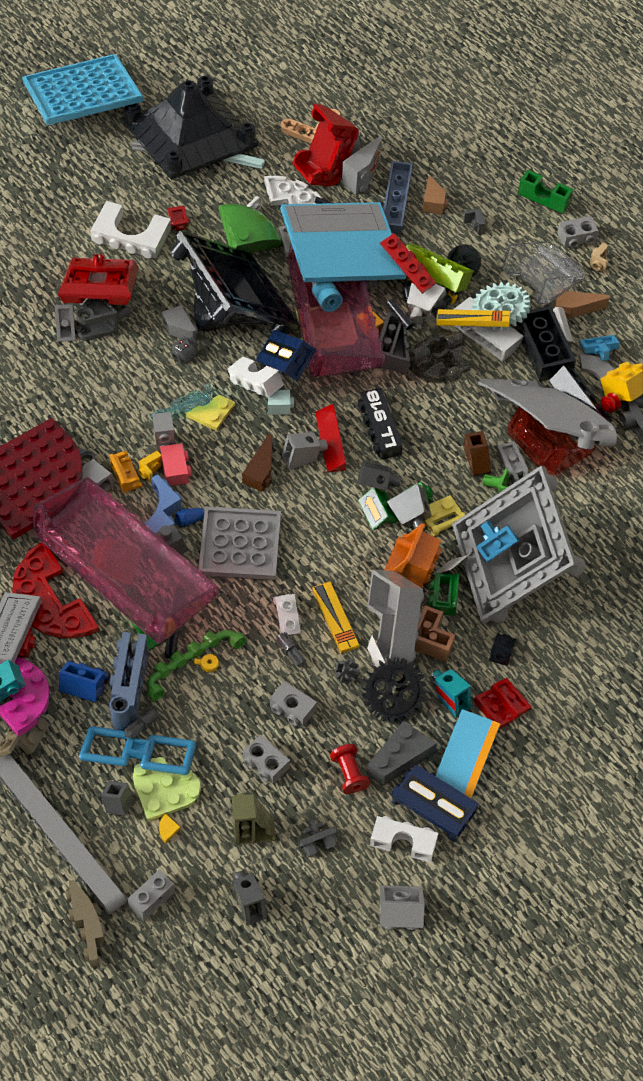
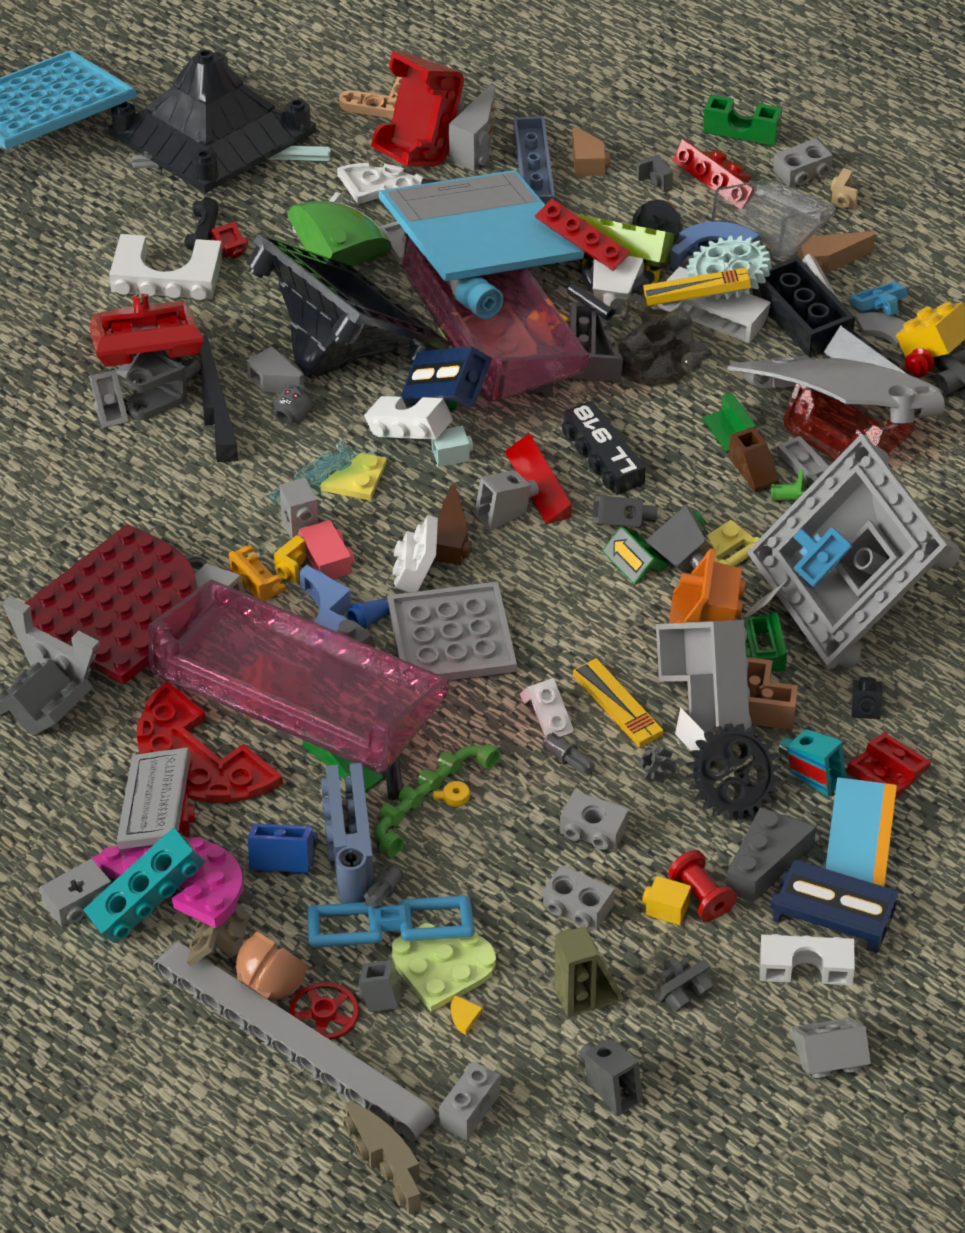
camera: 10 degrees left, 10 degrees down
none -> black piece [184,196,219,250]
none -> black slope [201,335,238,463]
none -> nougat piece [236,932,308,1002]
none -> red wheel [289,982,359,1040]
none -> white plate [393,515,438,592]
none -> yellow brick [642,876,691,925]
none -> medium blue arch [670,221,759,270]
none -> red bracket [672,139,754,210]
none -> green panel [702,392,756,453]

